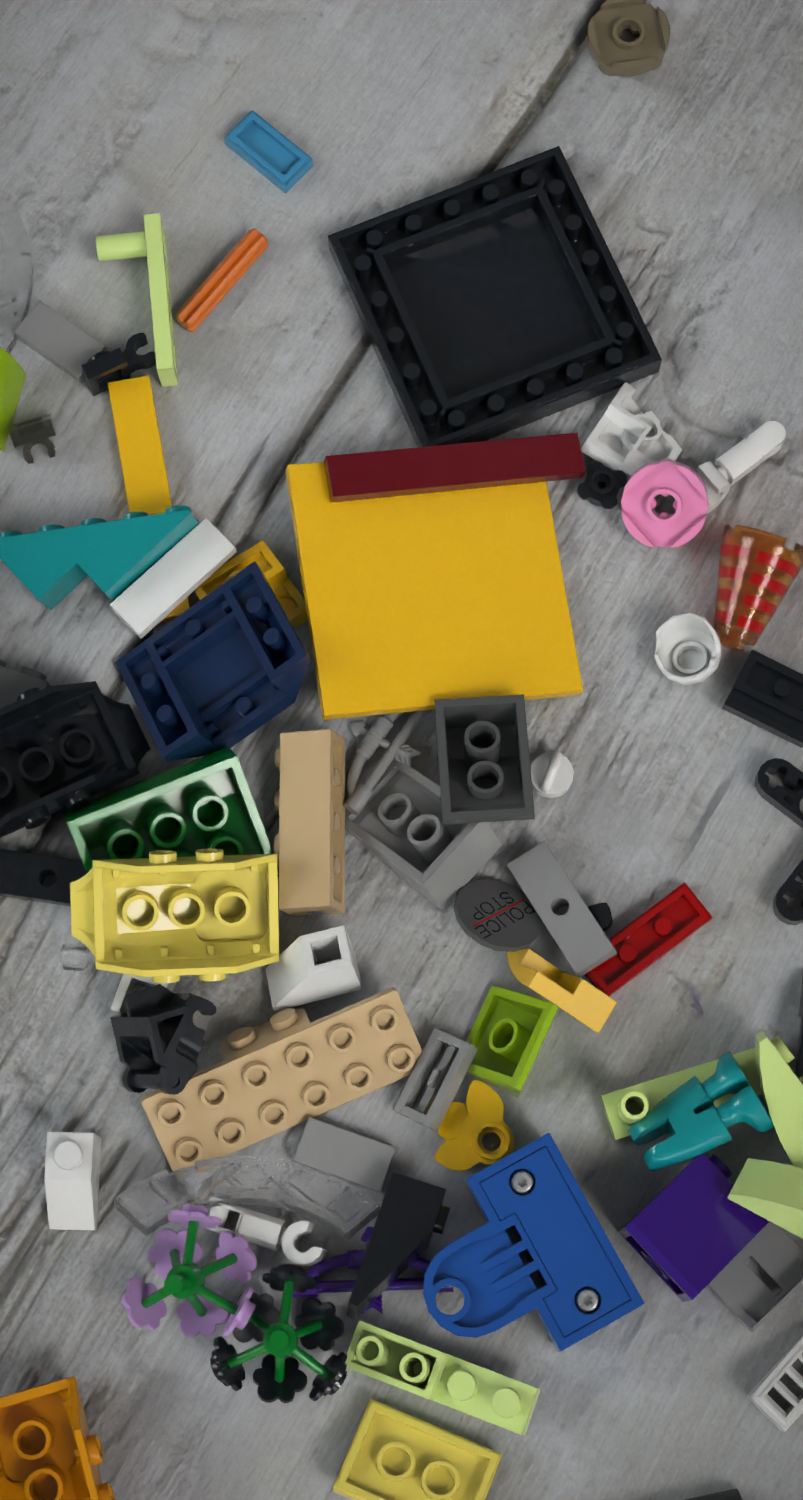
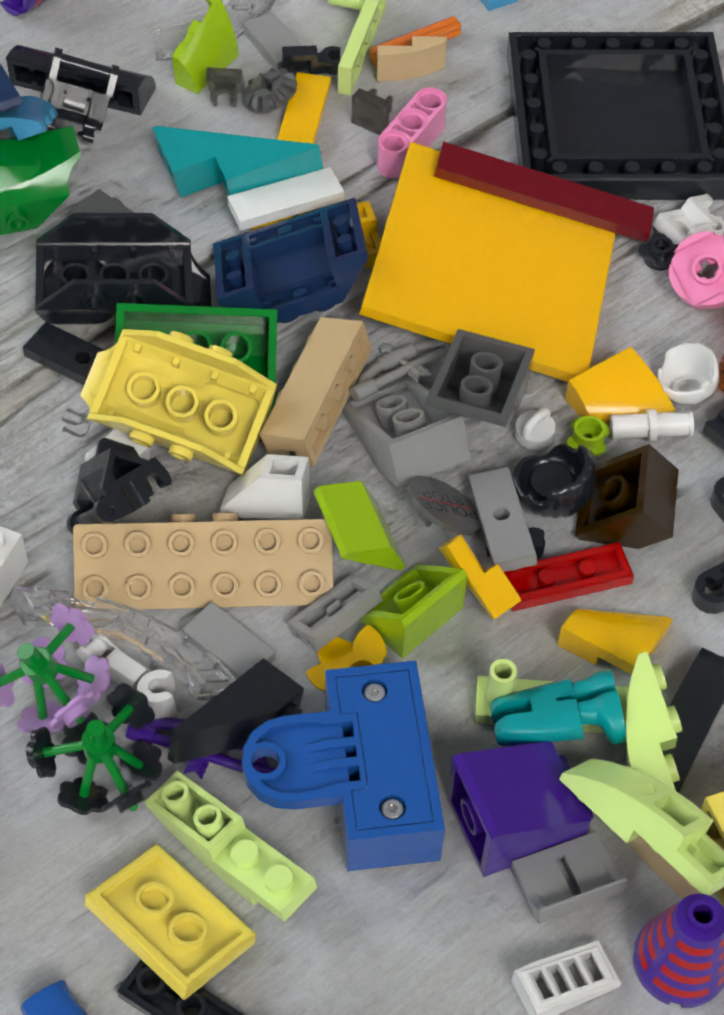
camera: 15 degrees right, 20 degrees down
none -> dark grey gear [242,68,297,113]
none -> lime slope [313,481,406,571]
none -> clear smoke tile [351,88,393,135]
none -> tan slope [376,36,447,82]
none -> bright pink beam [377,87,447,179]
none -> black piece [512,443,596,519]
none -> yellow slope [557,609,673,675]
none -> yellow slope [565,347,675,424]
none -> lime plate [566,416,610,456]
none -> dark brown slope [575,444,679,549]
none -> white pin [610,409,694,441]

